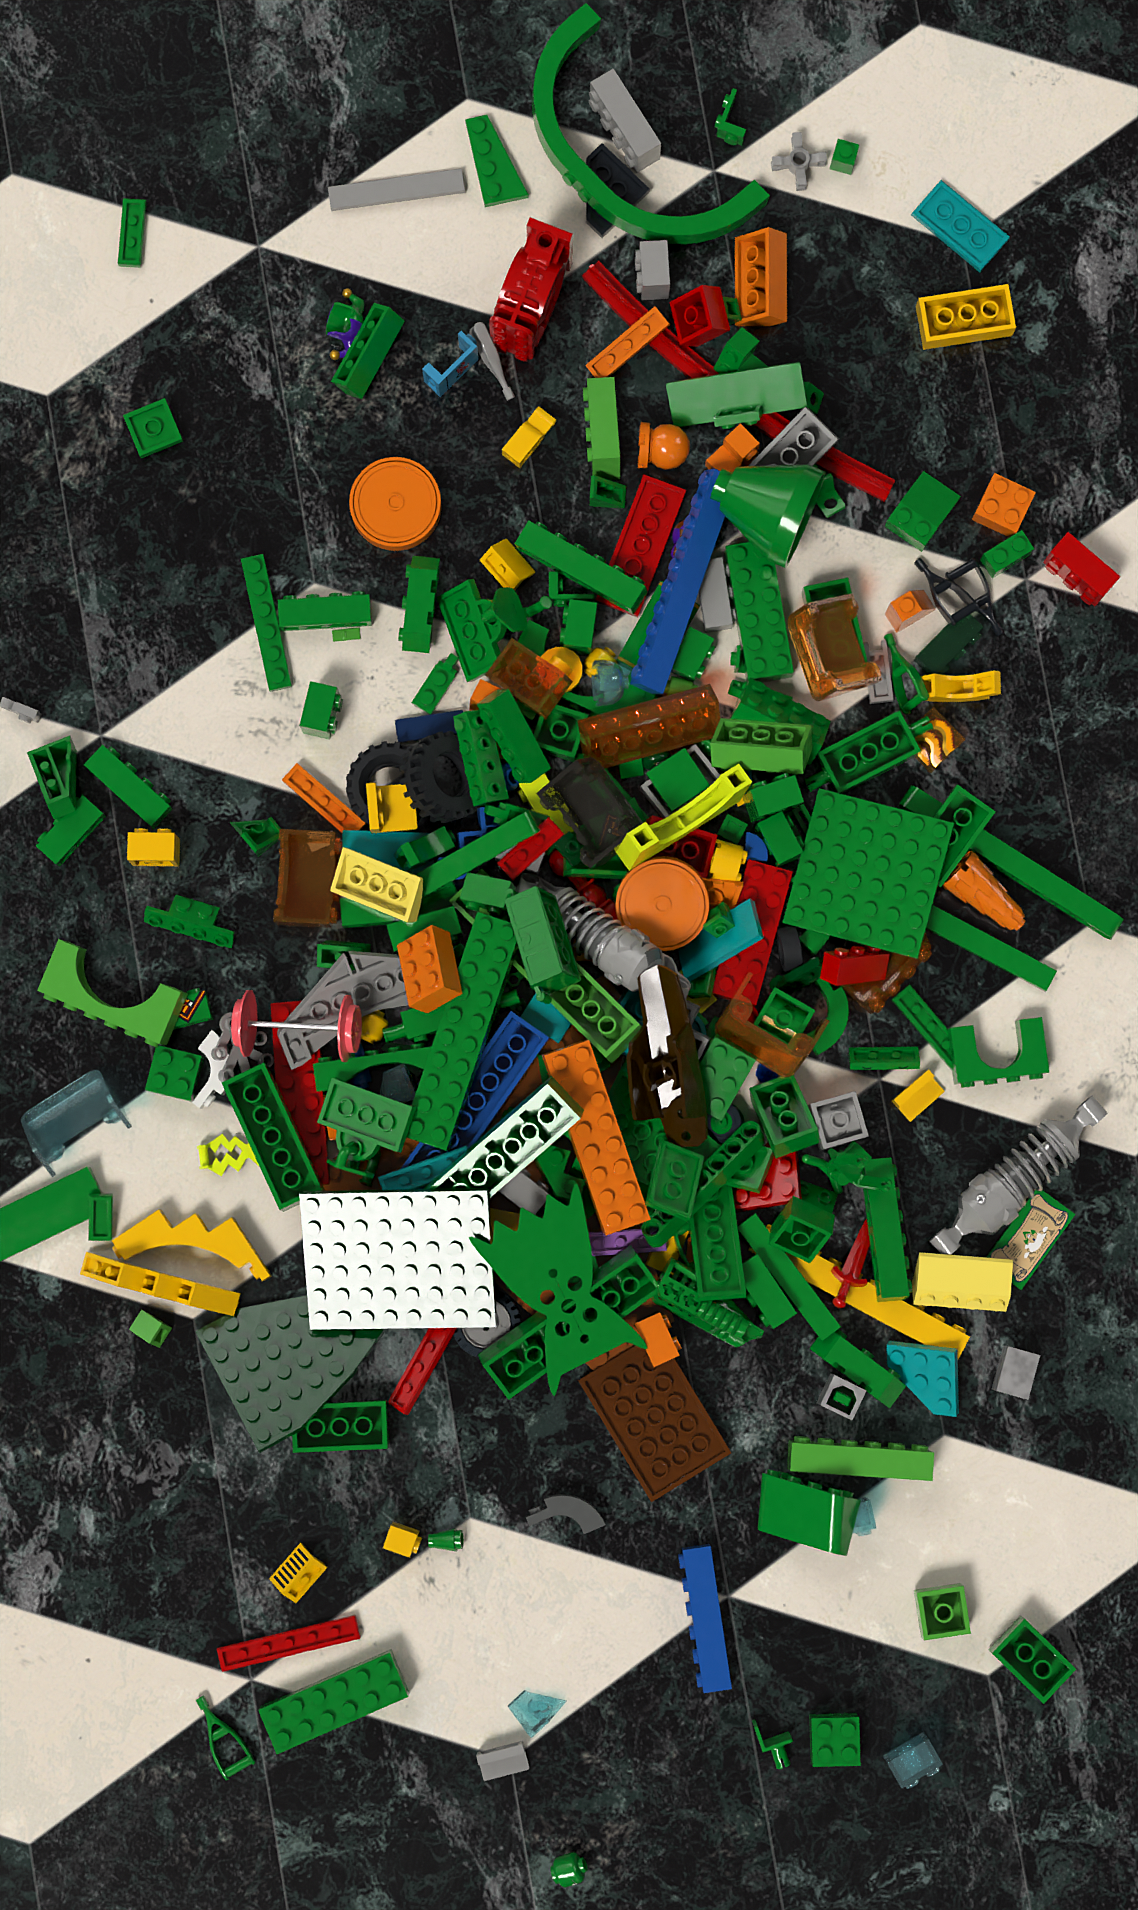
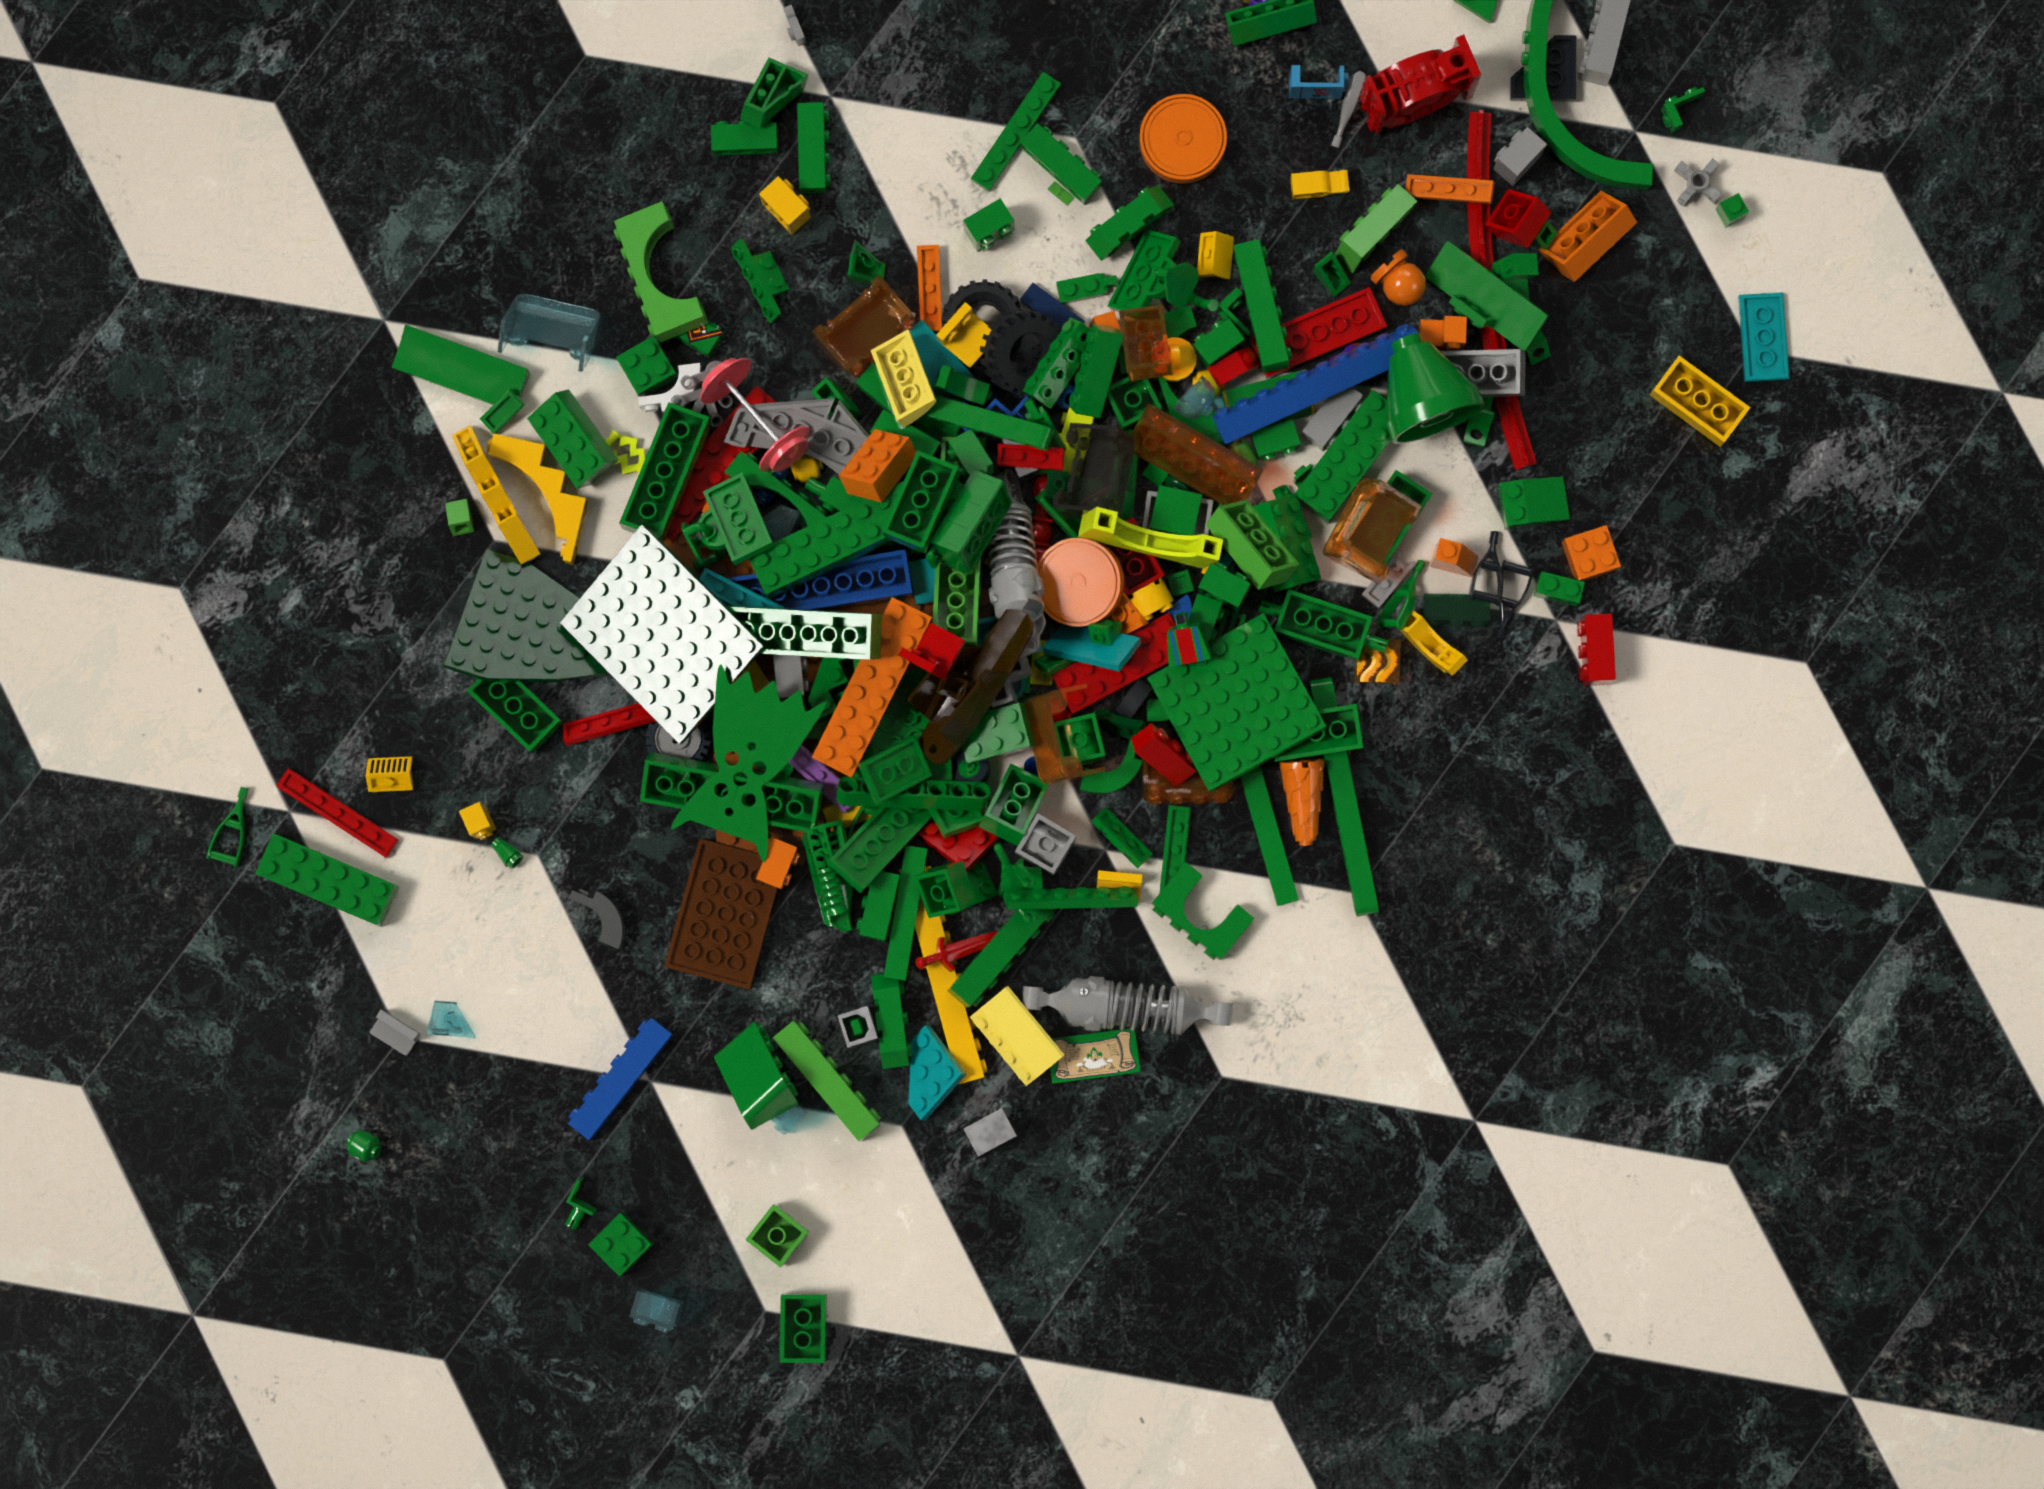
camera: 55 degrees right, 0 degrees up
none -> green brick [527,389,619,489]
none -> green brick [882,450,961,554]
none -> red bracket [898,623,965,680]
none -> green plate [1003,886,1138,910]
none -> torso [1167,612,1212,667]
none -> red slope [1207,347,1260,387]

